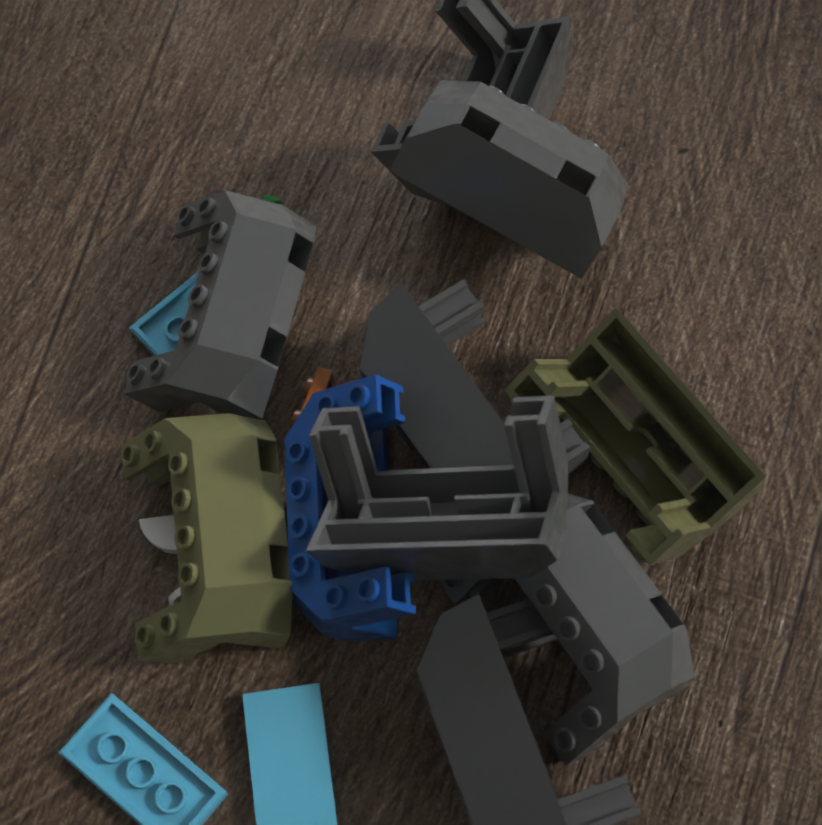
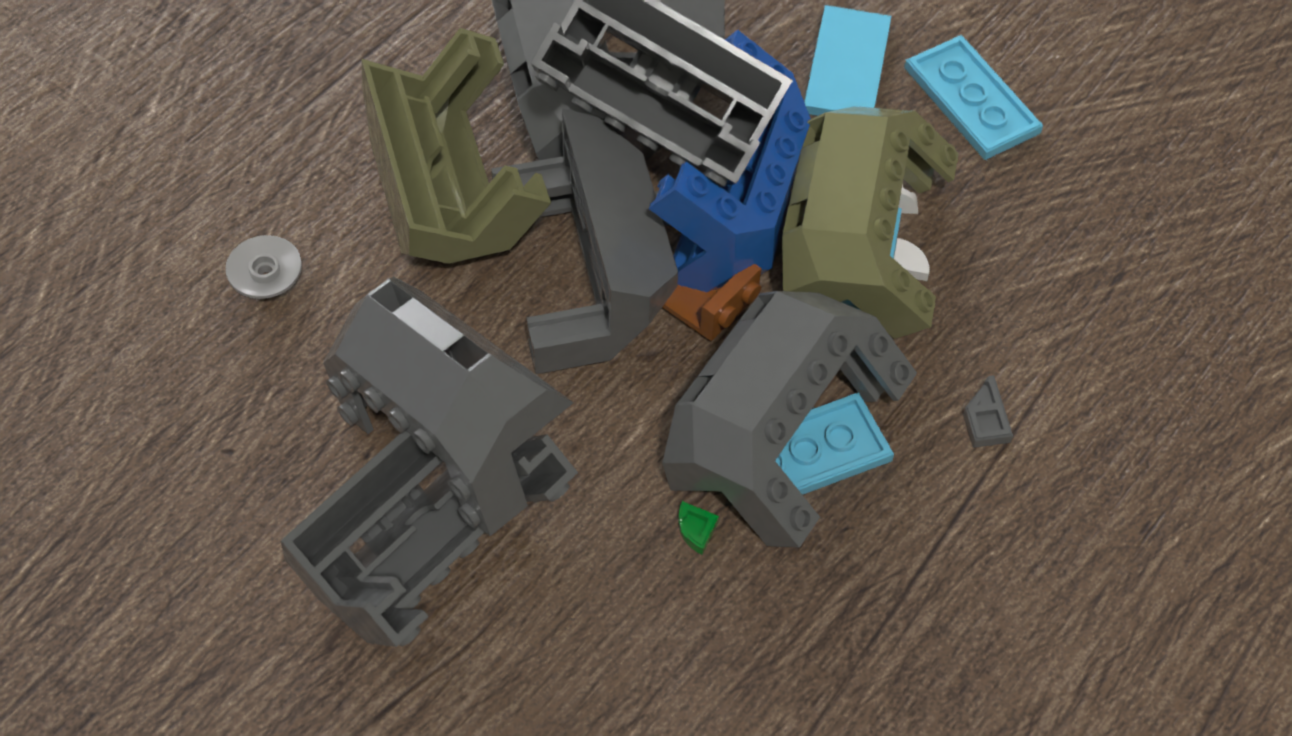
camera: 165 degrees left, 10 degrees down
none -> light grey dish [226,235,302,299]
none -> dark grey tile [963,375,1013,448]

